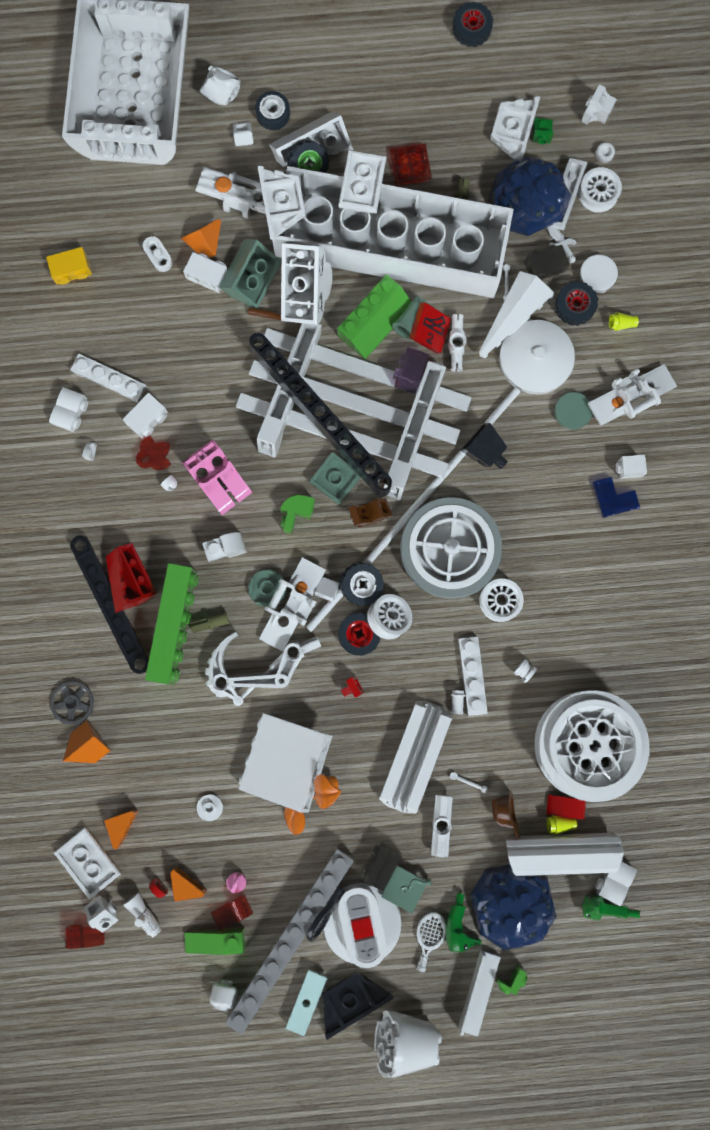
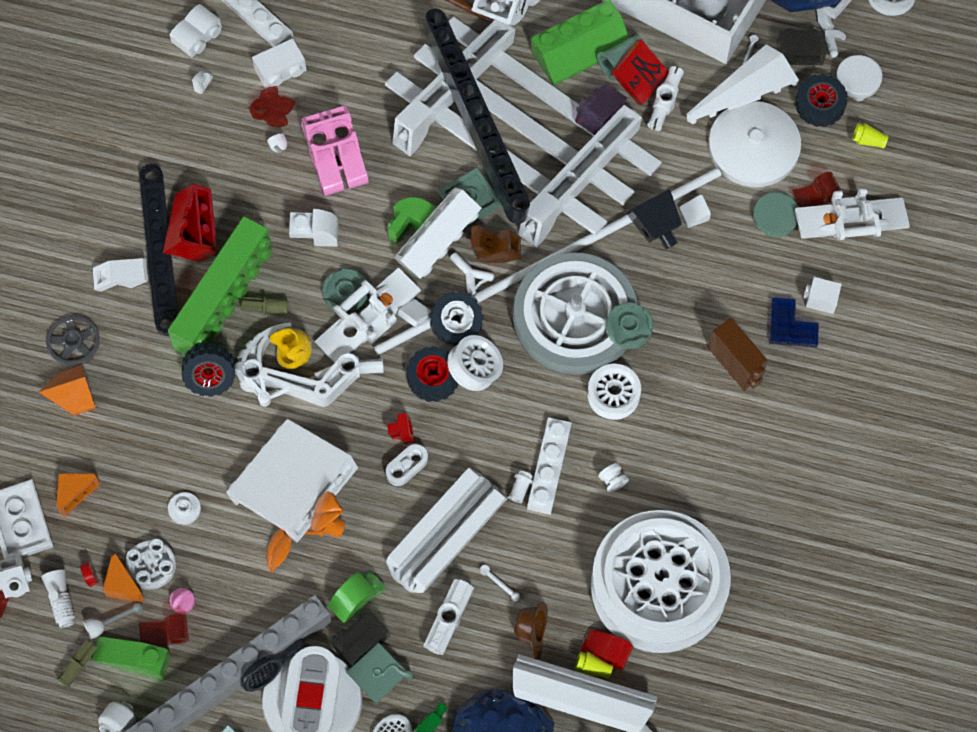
camera: 20 degrees right, 15 degrees down
none -> olive axle [56,640,97,688]
none -> hinge [83,603,143,640]
none -> white slope [93,258,148,292]
none -> white tile [126,539,176,590]
none -> black wheel [182,342,235,397]
none -> yellow cap [269,328,312,369]
none -> bright green brick [327,570,386,623]
none -> white plate [386,444,428,486]
none -> white brick [394,187,481,279]
none -> white piece [450,252,494,295]
none -> sand green tile [605,302,654,349]
none -> white slope [679,195,711,228]
none -> reddish brown brick [708,317,768,391]
none -> clear red panel [792,172,843,208]

